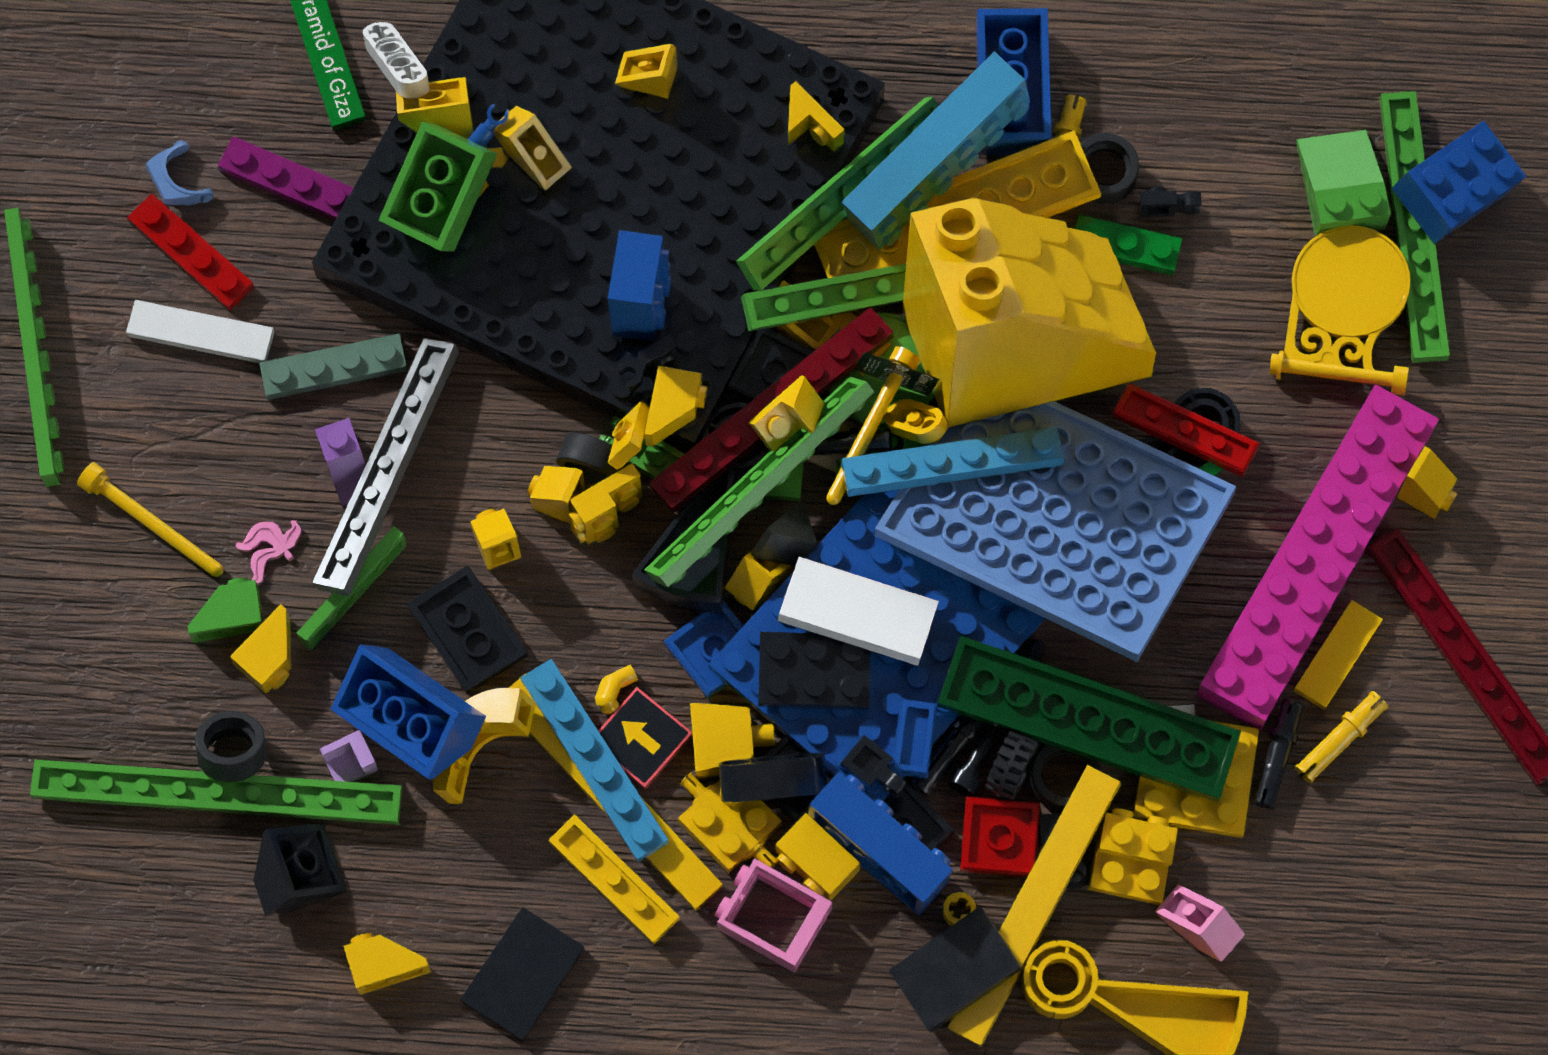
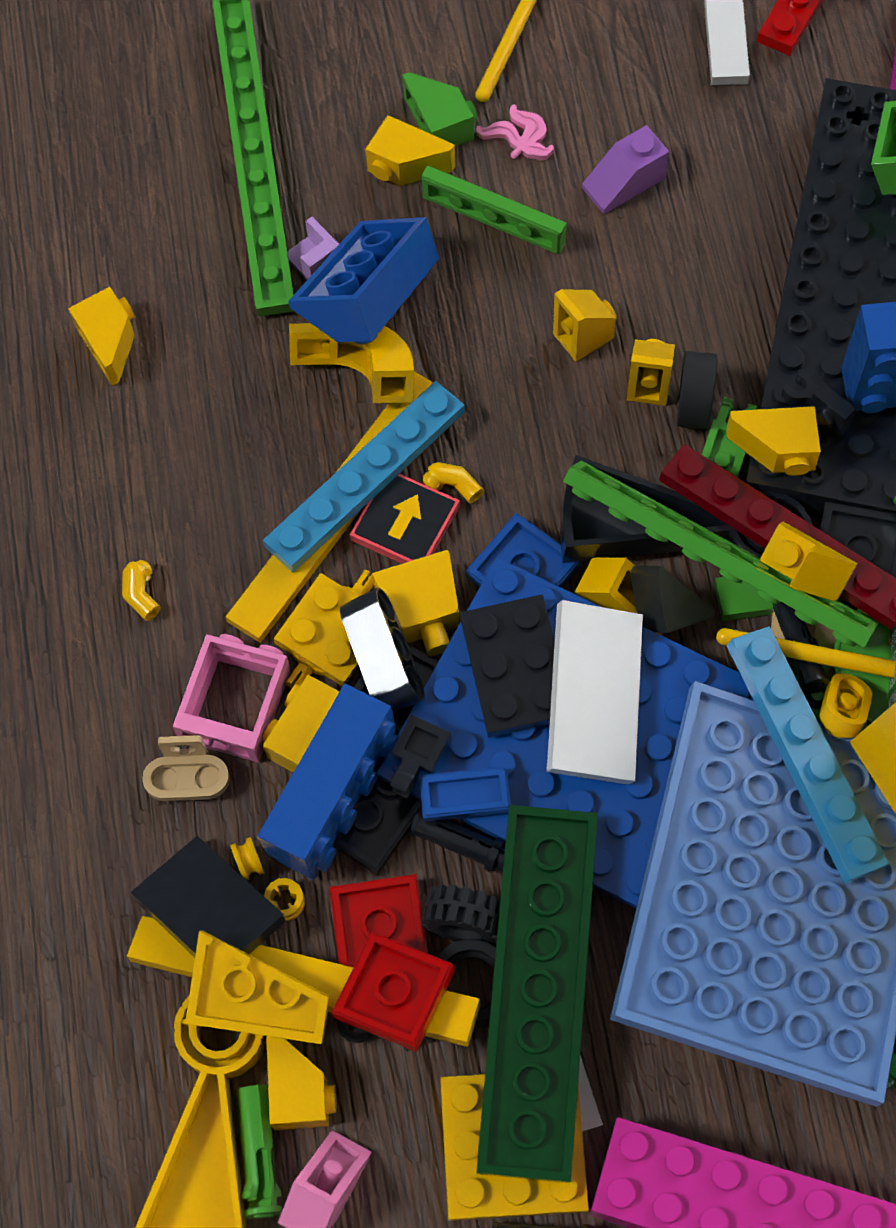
camera: 80 degrees right, 5 degrees down
black tyre [195,711,267,783] -> none
black slope [253,823,347,915] -> none
sand green plate [259,333,408,400] -> none
plate [312,338,460,596] -> none
black plate [407,565,528,695] -> none
black tile [460,907,585,1042] -> none
yellow plate [548,814,680,945] -> none
yellow plate [568,463,642,544] -> none
yellow plate [608,400,650,470] -> none
black piece [947,640,1045,797] -> none
yellow plate [1088,808,1178,905] -> none
none -> yellow arm [122,560,161,621]
none -> tan bracket [142,735,230,801]
none -> yellow wing [185,930,330,1044]
none -> yellow bush [230,837,265,880]
none -> bright green piece [236,1084,282,1219]
none -> yellow slope [266,1036,337,1130]
none -> red plate [331,932,455,1052]

